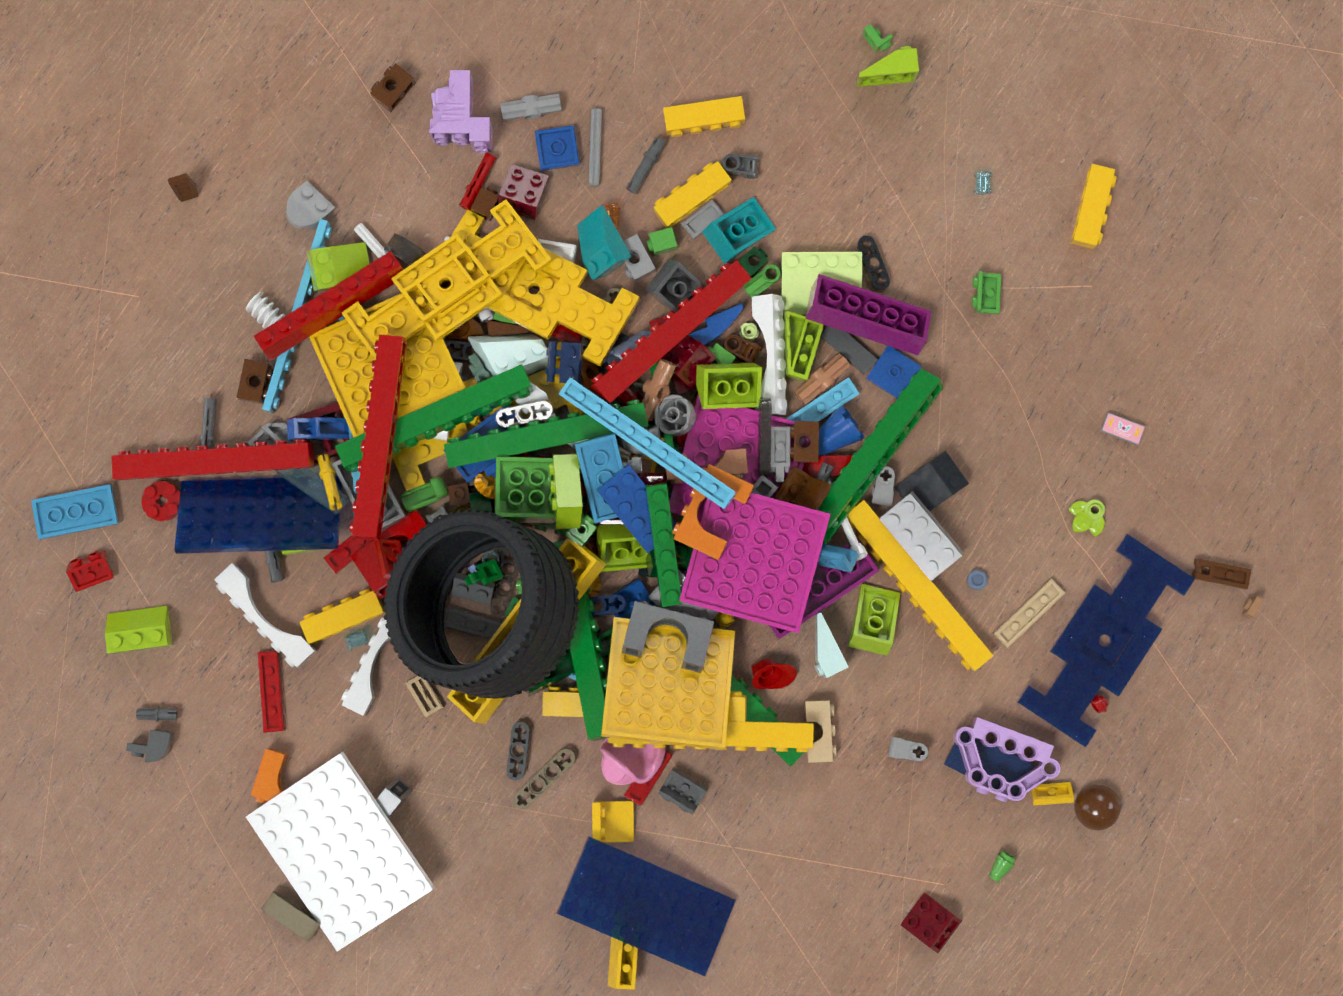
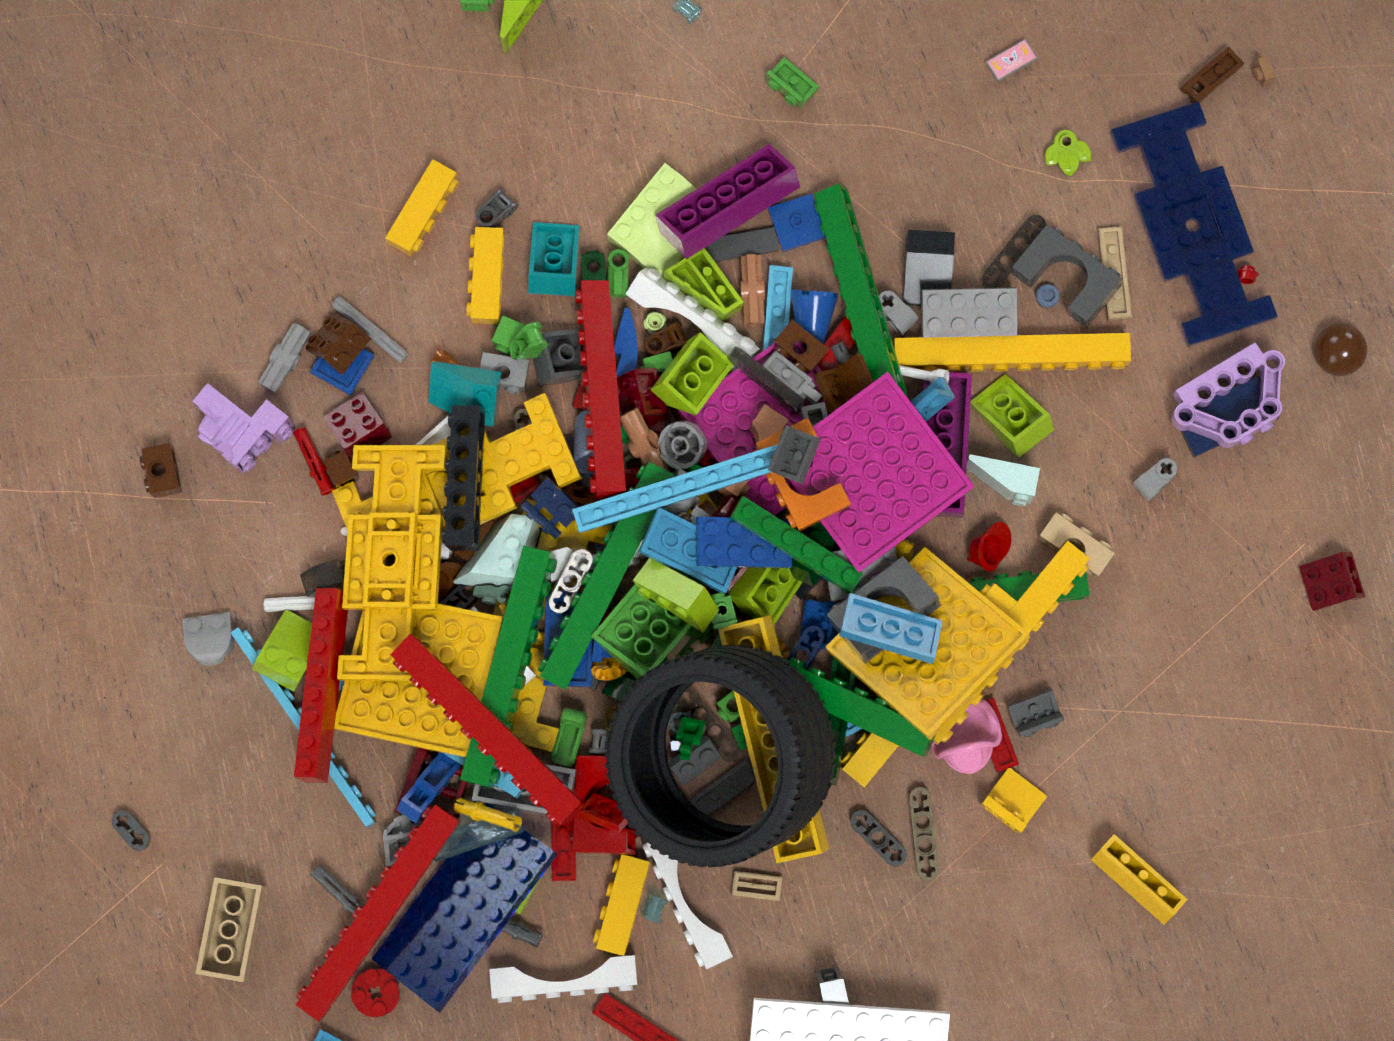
camera: 50 degrees left, 5 degrees down
reddish brown slope [168,173,199,202] -> none
reddish brown brick [237,359,273,404] -> none
white piece [246,292,285,329] -> none
reddish brown bracket [448,483,471,506] -> none
clear blue plate [556,836,736,976] -> none
dark grey pin [626,137,666,195] -> none
light grey tile [681,200,724,240] -> none
black beam [857,236,890,292] -> none
bright green cone [989,850,1016,882] -> none
yellow plate [1030,782,1074,806] -> none
none -> dark grey beam [112,811,151,851]
none -> tan brick [195,877,266,983]
none -> reddish brown bracket [306,313,371,375]
none -> black brick [442,405,486,551]
none -> bright green piece [509,322,548,360]
none -> dark grey bracket [768,425,821,484]
none -> dark azure plate [839,593,942,664]
none -> clear smoke beam [982,215,1046,288]
none -> dark grey arch [1012,225,1122,328]

